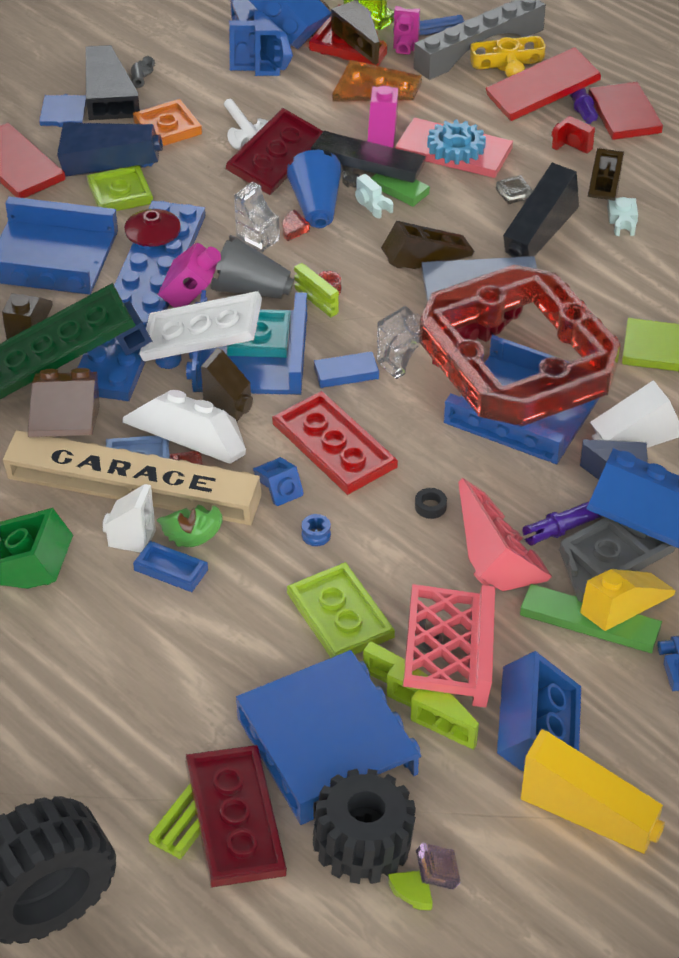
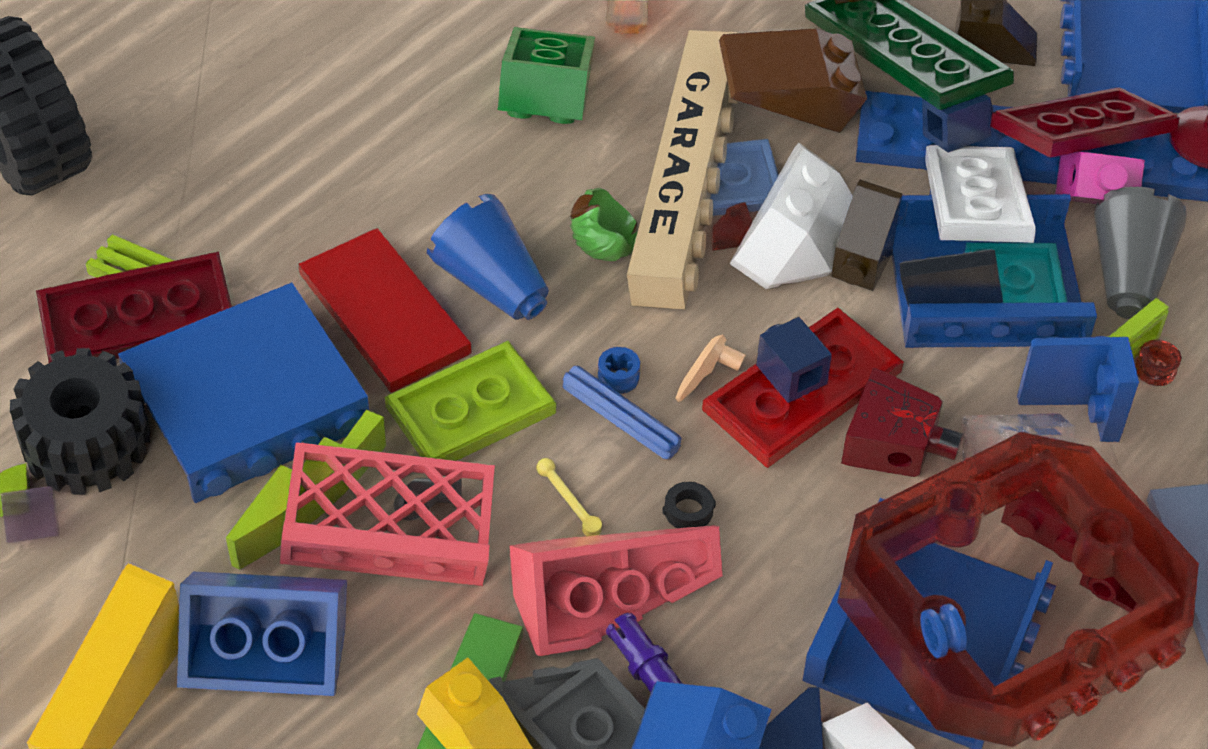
camera: 85 degrees right, 5 degrees up
white slope [103,484,156,553] -> none
blue tile [133,541,208,592] -> none
blue bracket [253,457,304,506] -> none
tile [314,351,379,388] -> none
none -> red tile [298,228,472,393]
none -> blue cone [427,194,549,320]
none -> light yellow hinge [536,458,602,536]
none -> axle [563,366,682,460]
none -> light nougat bar [676,334,746,402]
none -> dark blue brick [756,317,832,403]
none -> dark red torso [841,368,963,477]
none -> black tile [899,249,1003,307]
none -> blue bush [920,603,967,659]
none -> dark red tile [990,87,1180,158]
none -> blue bracket [1017,336,1139,442]

